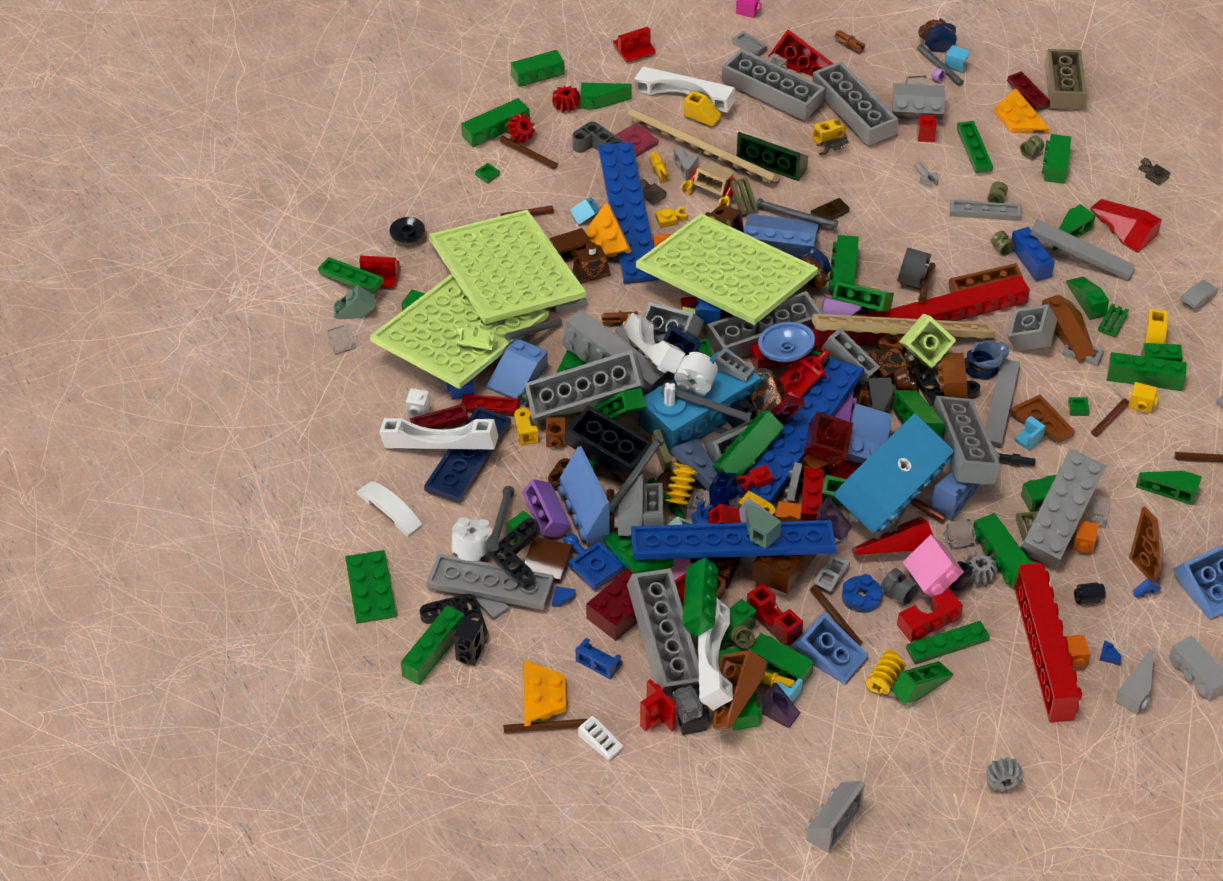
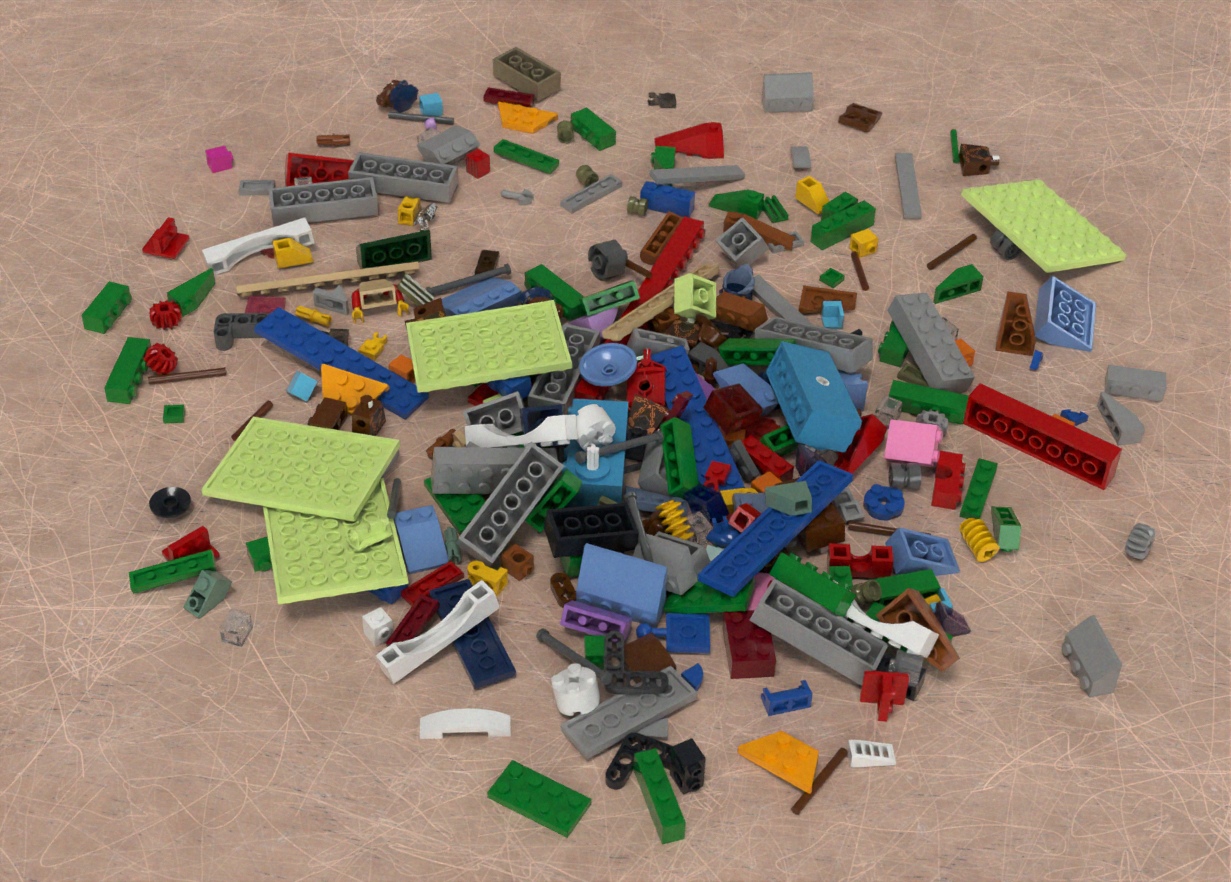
camera: 50 degrees left, 5 degrees down
light grey slope [713,348,755,381] -> none
black brick [1074,582,1106,604] -> none

